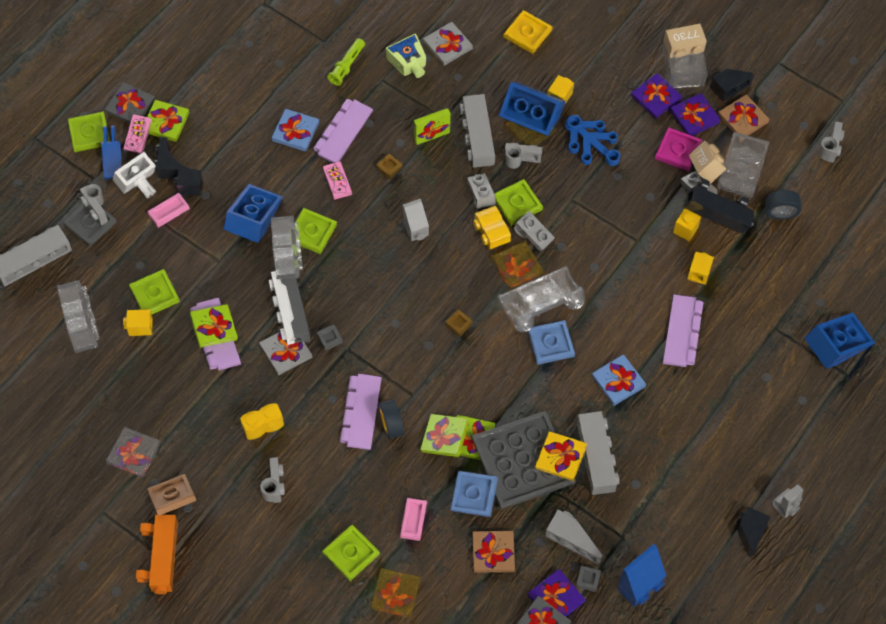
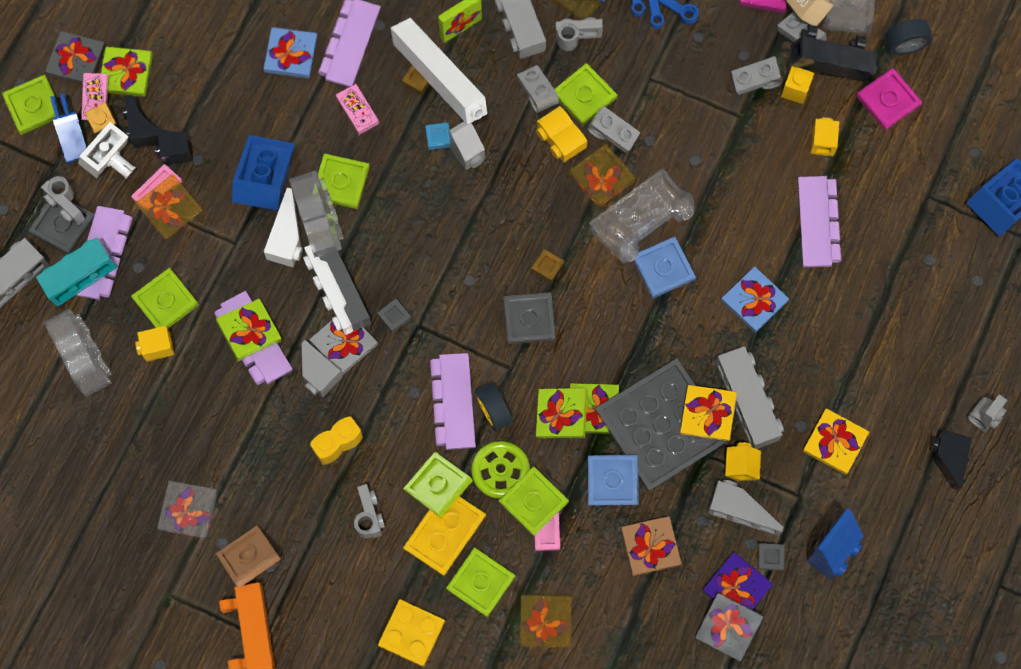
camera: 10 degrees left, 10 degrees up
none -> teal brick [36,237,118,307]
none -> lavender windscreen [76,206,133,300]
none -> plate [85,102,117,134]
none -> clear yellow tile [135,174,203,240]
none -> white slope [264,188,303,267]
none -> light grey slope [302,340,342,398]
none -> yellow plate [378,599,445,667]
none -> white brick [391,18,487,124]
none -> lime tile [403,452,473,518]
none -> yellow tile [403,496,486,577]
none -> dark azure tile [425,123,450,150]
none -> lime plate [471,441,530,499]
none -> lime tile [499,466,569,536]
none -> dark grey tile [504,292,556,344]
none -> yellow brick [725,443,761,481]
none -> light grey plate [731,56,783,95]
none -> yellow tile [802,409,869,475]
none -> dark pink tile [856,68,923,130]

